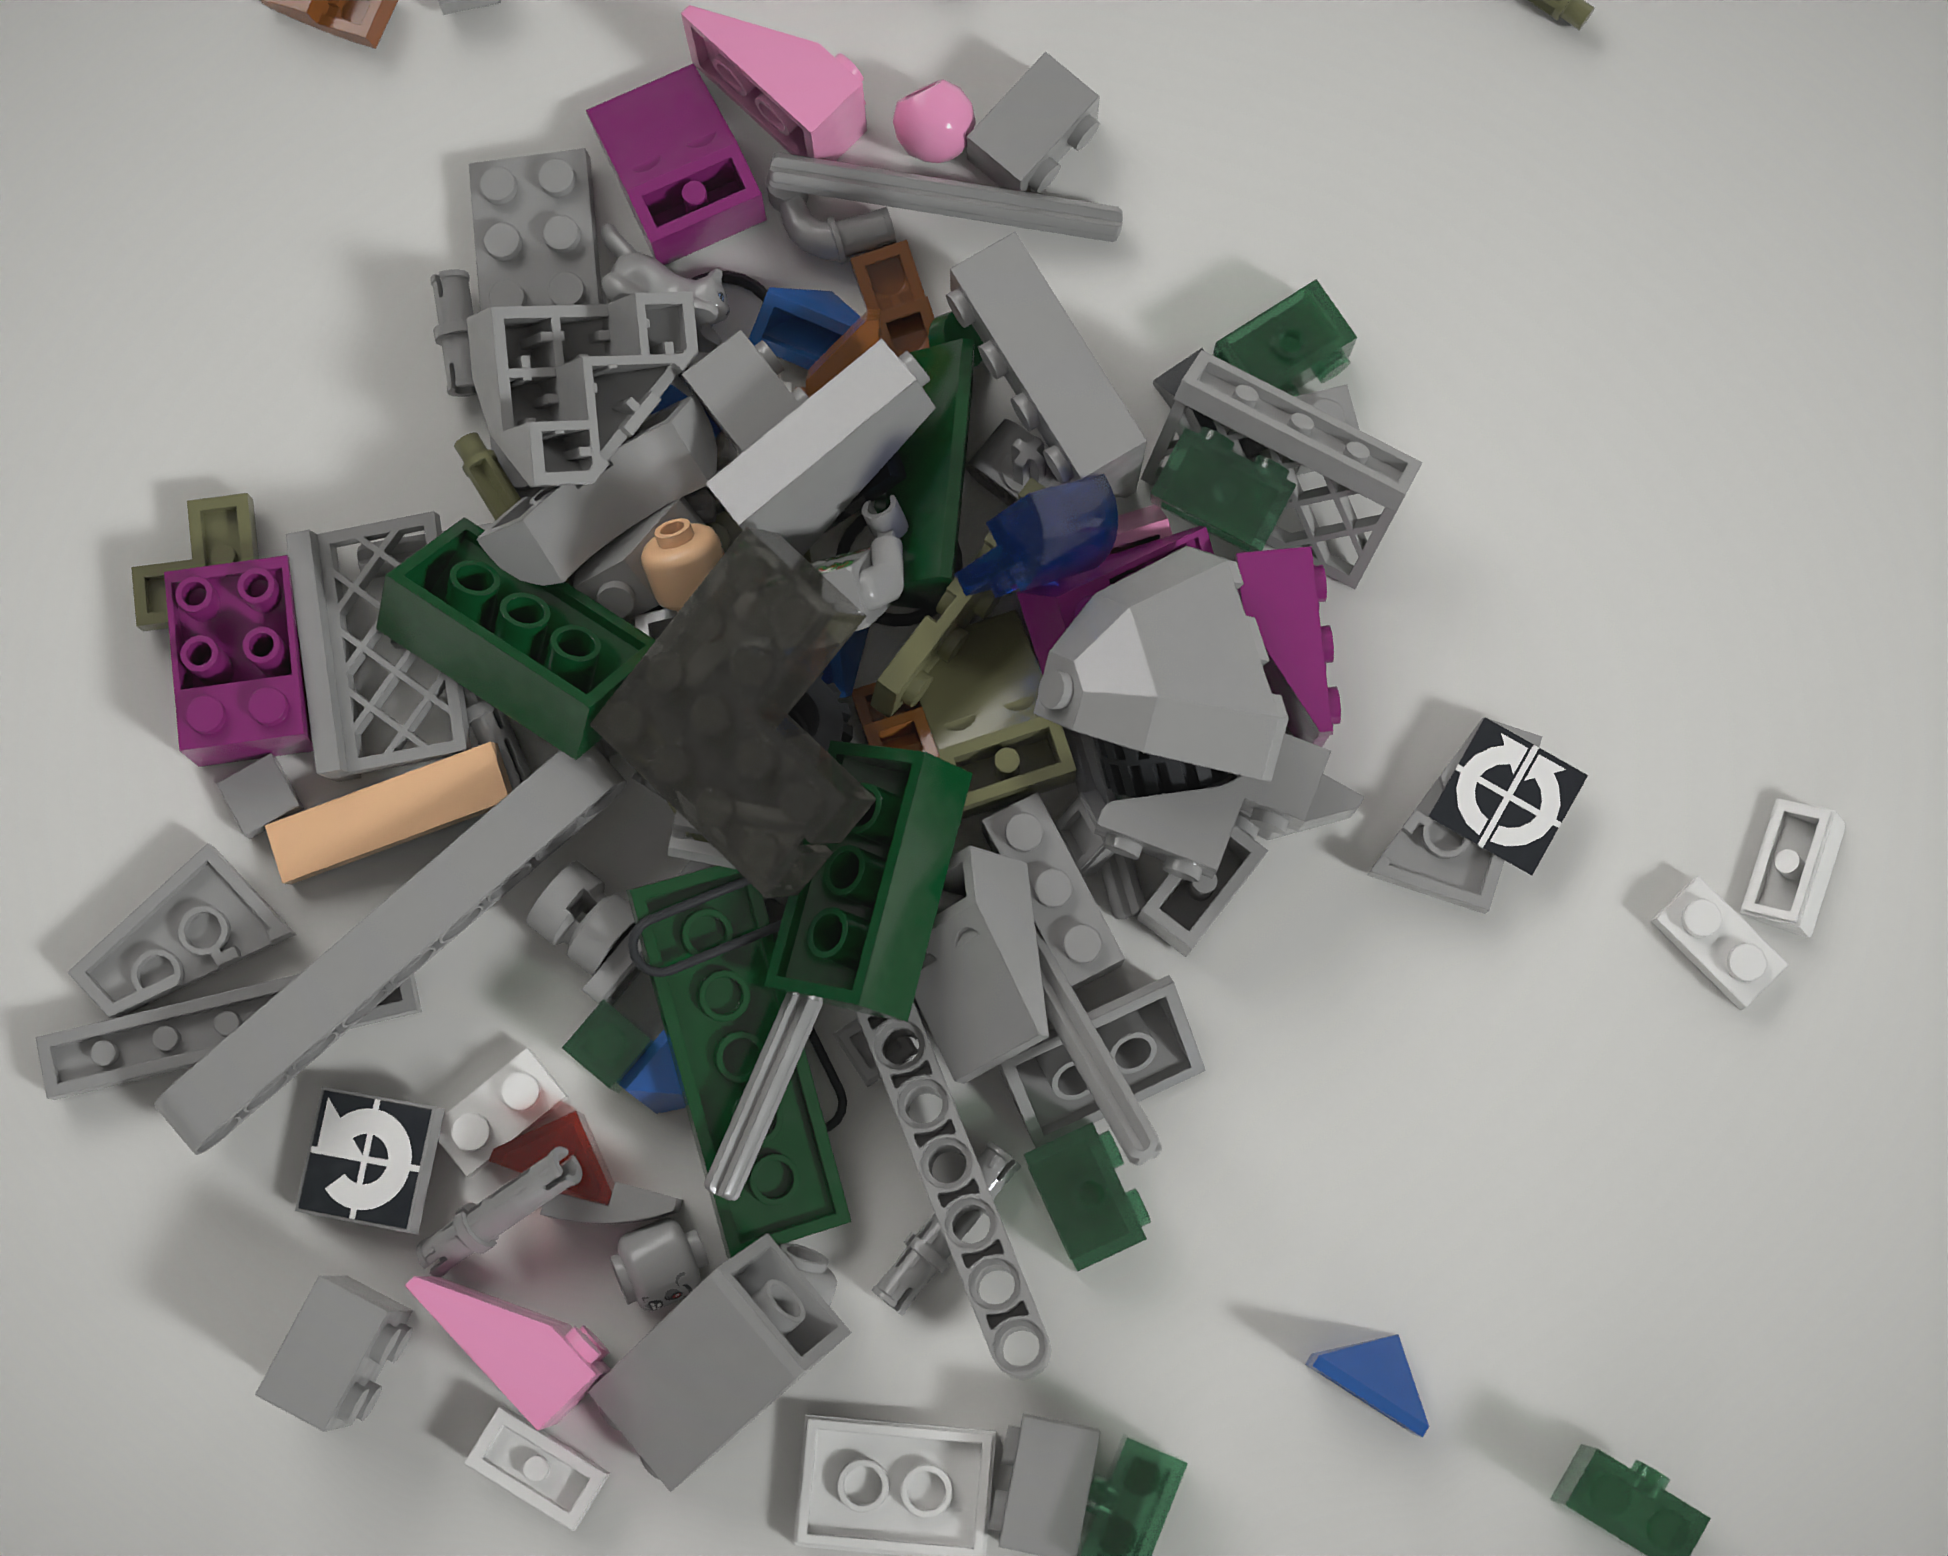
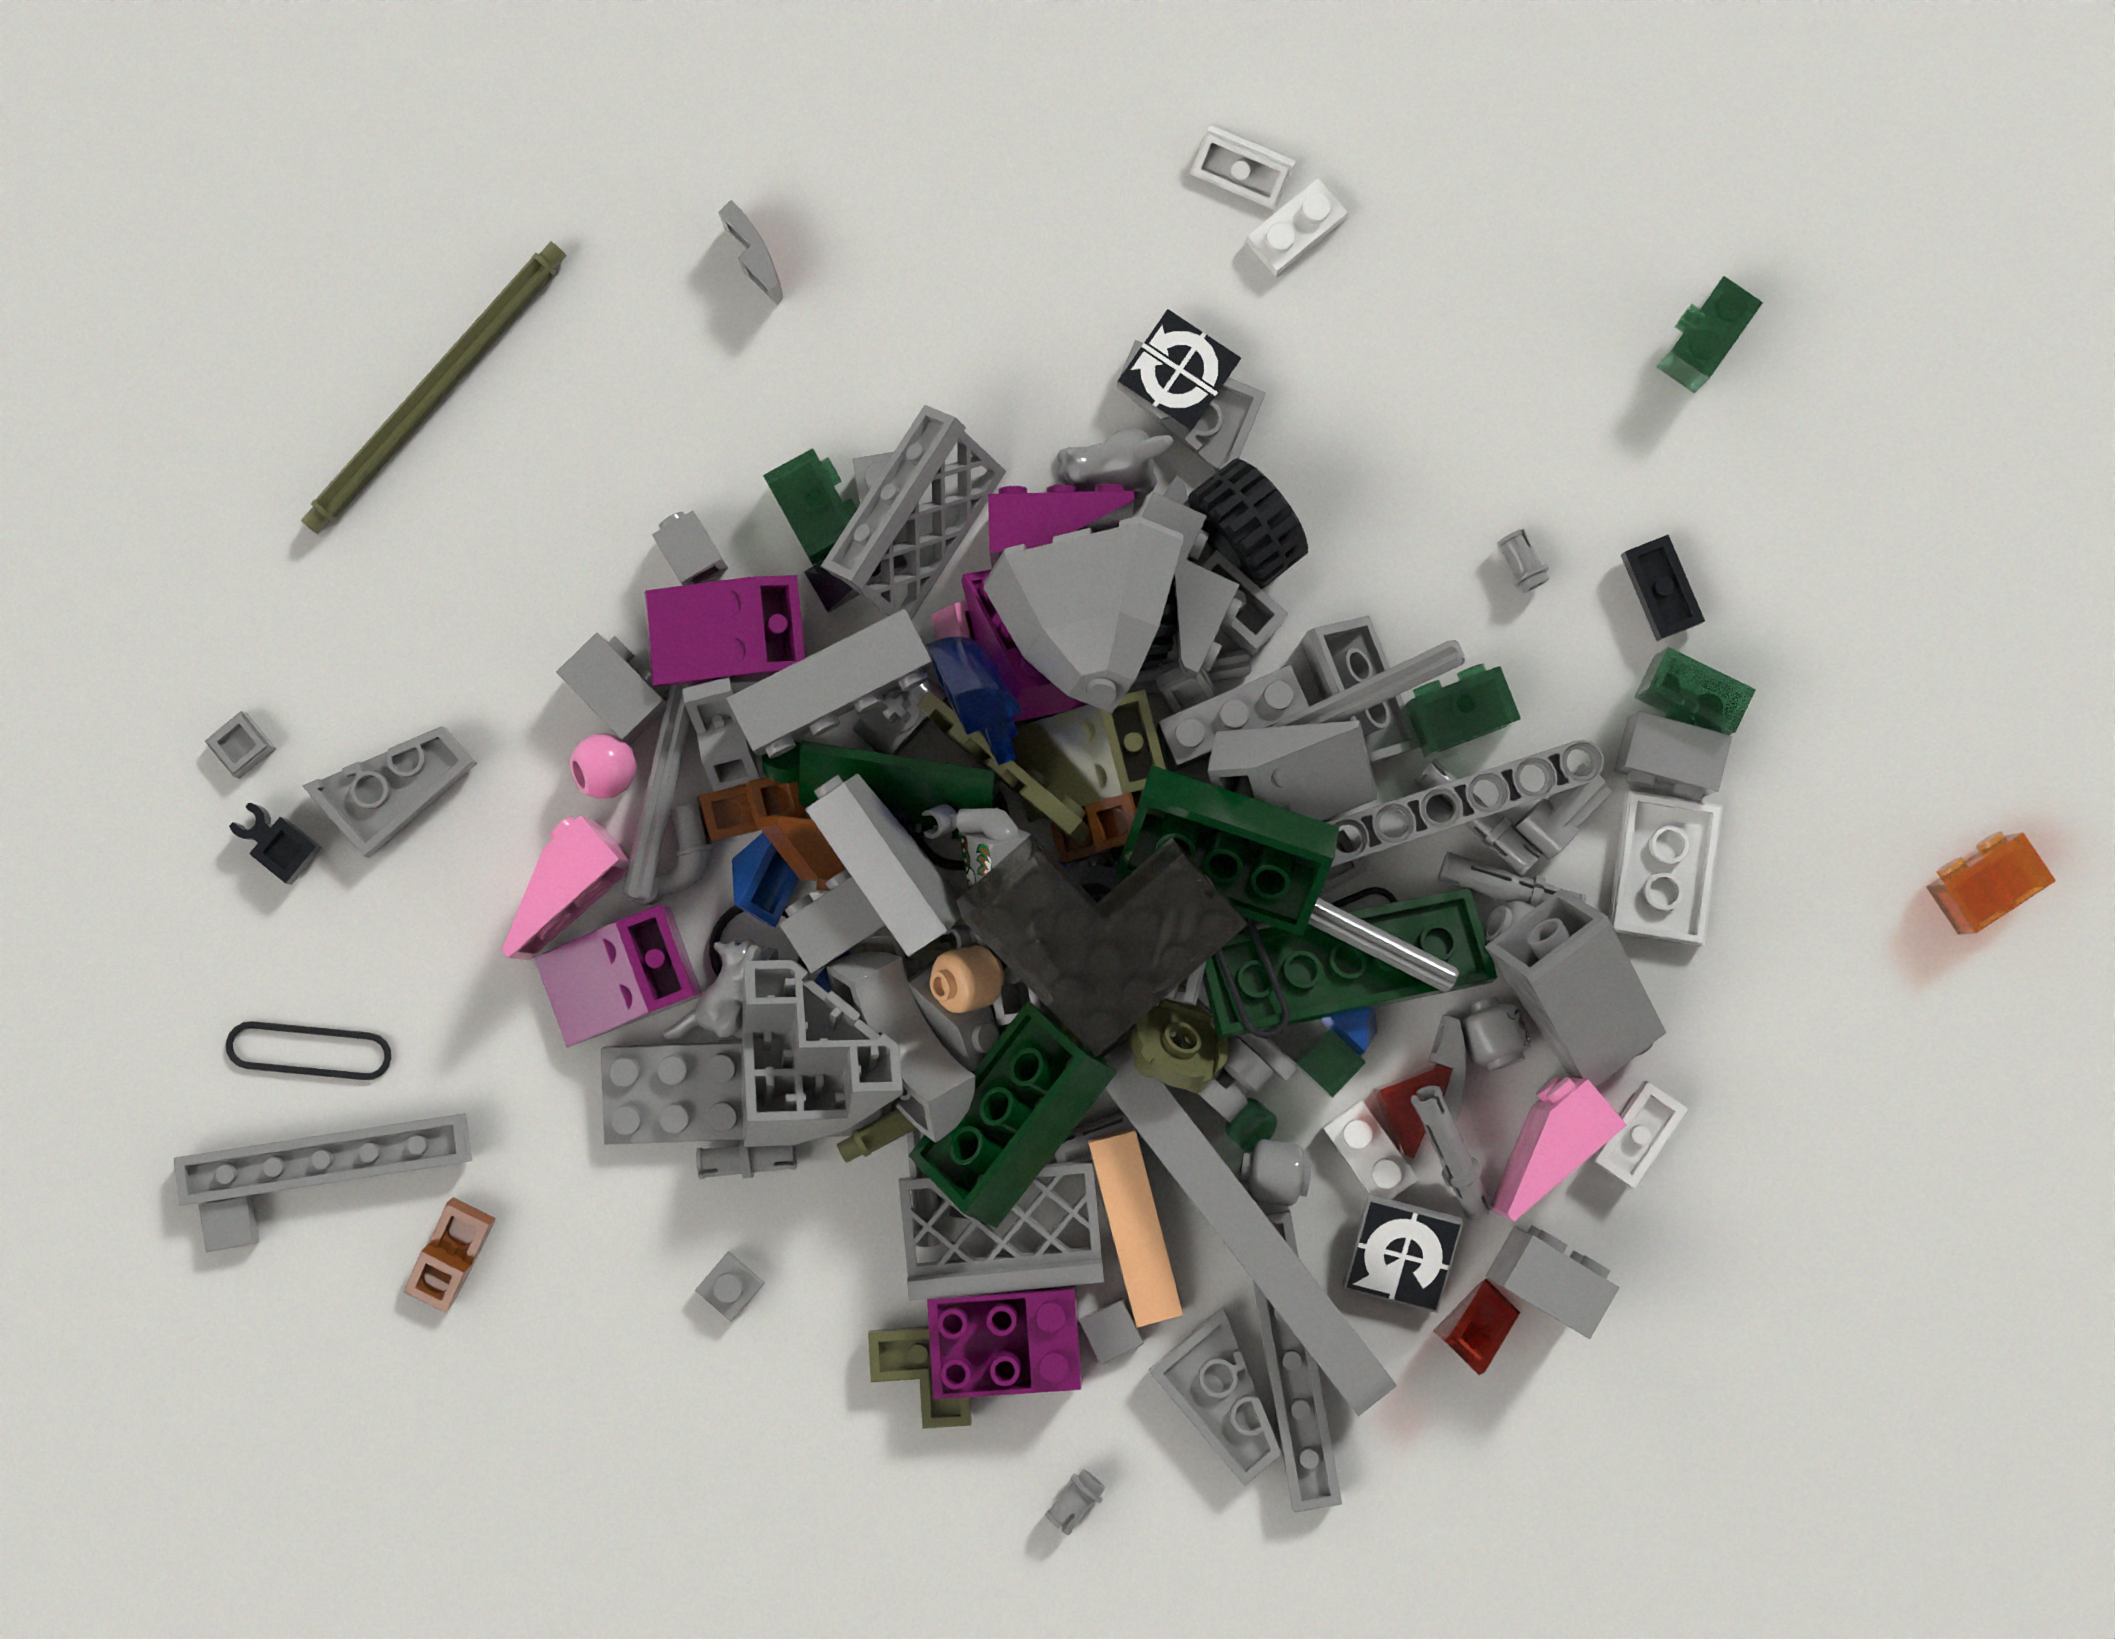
camera: 85 degrees left, 5 degrees up
clear green brick [1150,427,1297,552] -> none
blue slope [1305,1334,1429,1438] -> none
none -> magenta slope [644,575,805,687]
none -> light grey brick [652,510,728,585]
none -> light grey brick [682,677,760,791]
none -> light grey plate [695,1251,765,1322]
none -> light grey slope [718,200,783,304]
none -> light grey pin [1045,1469,1106,1535]
none -> light grey animal [1057,428,1173,499]
none -> olive plate [1130,999,1229,1093]
none -> black tyre [1188,458,1309,589]
none -> clear green tile [1225,1098,1277,1152]
none -> light grey head [1239,1139,1312,1206]
none -> clear red slope [1433,1278,1521,1376]
none -> light grey pin [1438,851,1586,907]
none -> light grey pin [1497,529,1549,593]
none -> light grey piece [1514,763,1613,861]
none -> black plate [1620,534,1705,641]

